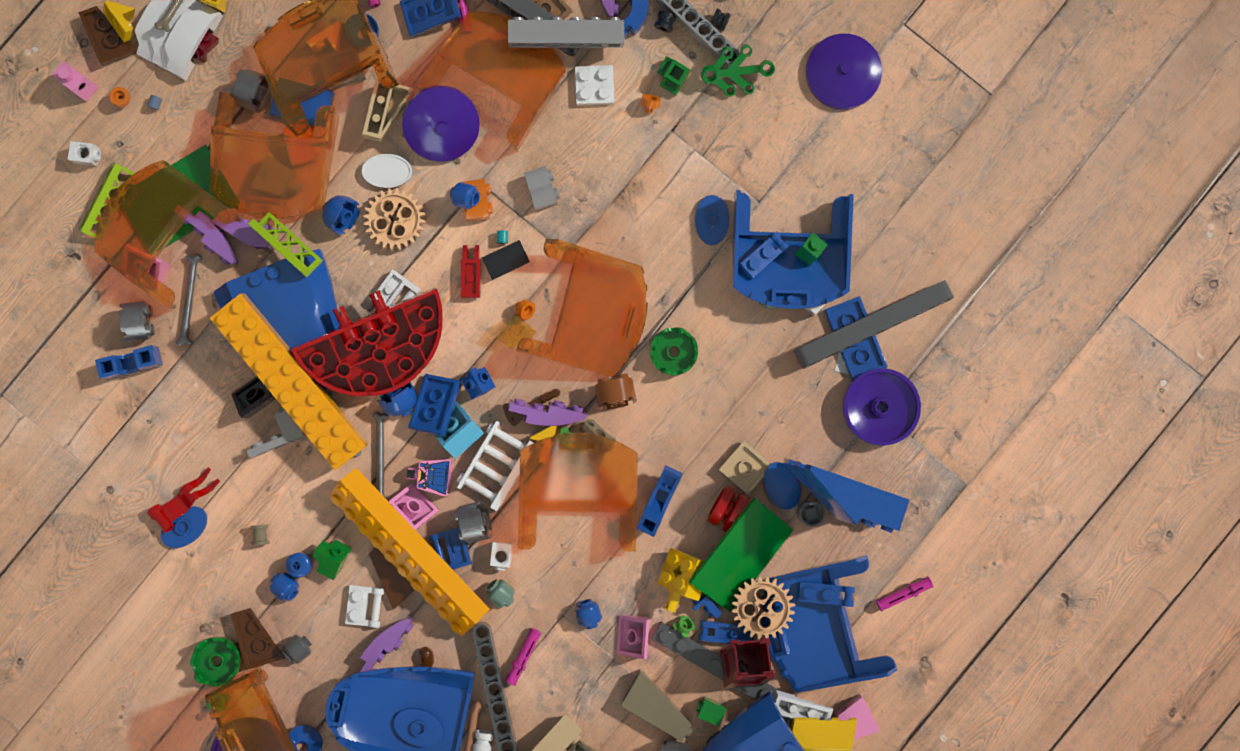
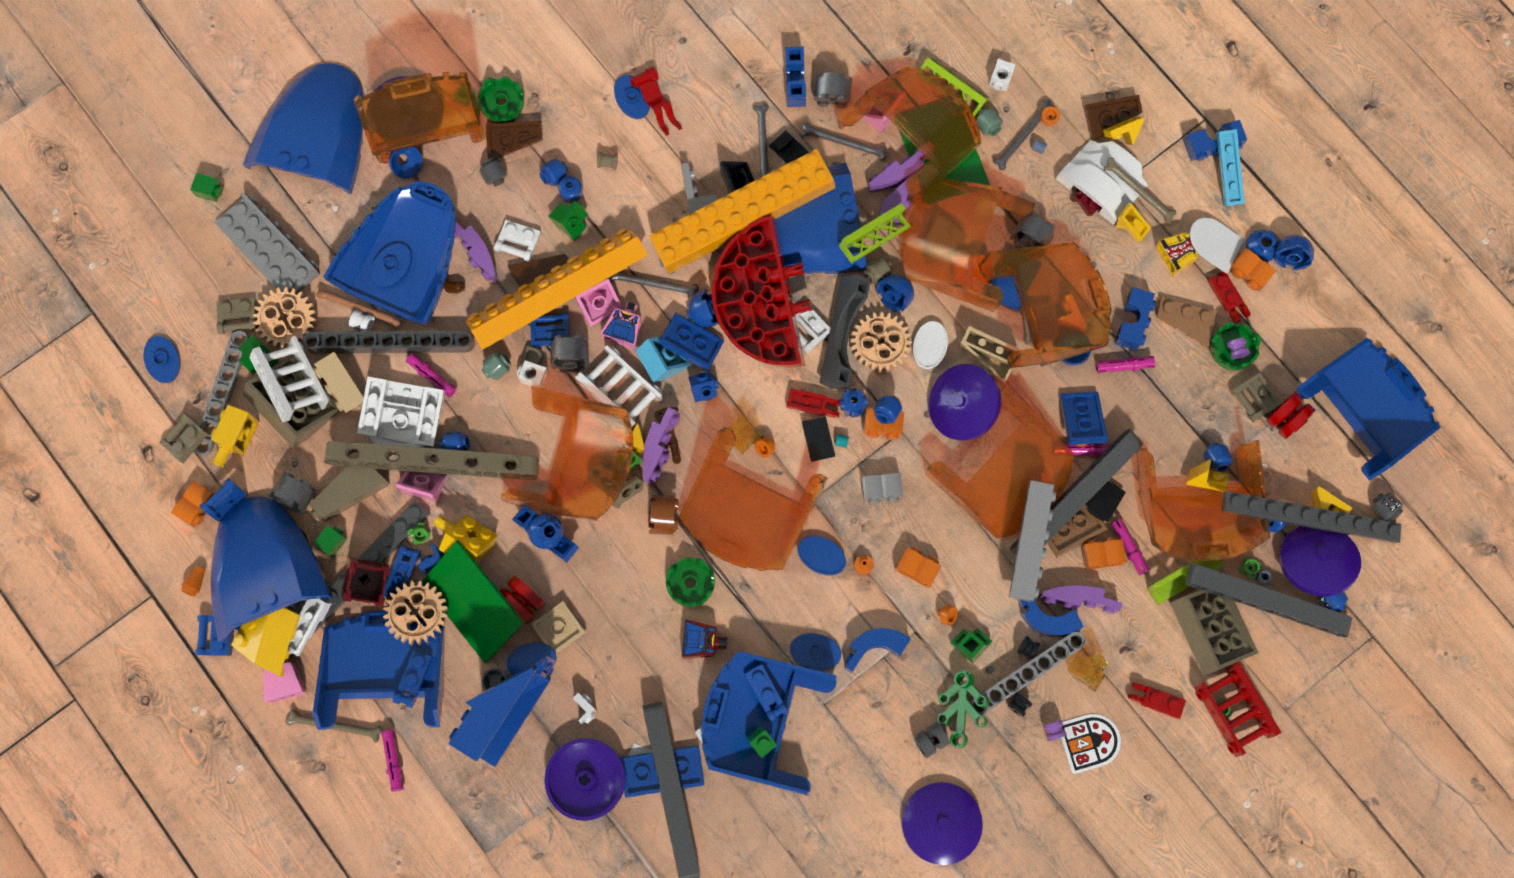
camera: 100 degrees right, 10 degrees down
bright pink torso [52,61,99,102] -> none
white plate [575,65,614,106] -> none
none -> dark tan piece [285,709,383,743]
none -> dark tan beam [324,441,540,480]
none -> white slope [357,377,445,447]
none -> dark tan tile [520,345,543,365]
none -> blue piece [528,513,564,549]
none -> white bracket [573,693,597,725]
none -> torso [682,619,727,659]
none -> flat silver piece [753,103,769,177]
none -> black piece [769,130,809,164]
none -> blue piece [798,536,846,576]
none -> dark grey arch [819,275,871,389]
none -> blue brick [839,388,868,417]
none -> blue arch [844,628,911,674]
none -> orange tile [854,555,874,575]
none -> dark tan head [864,258,893,285]
none -> orange brick [895,547,941,588]
none -> dark grey wheel [913,721,950,759]
none -> sand green head [975,109,1003,136]
none -> flat silver piece [993,99,1056,170]

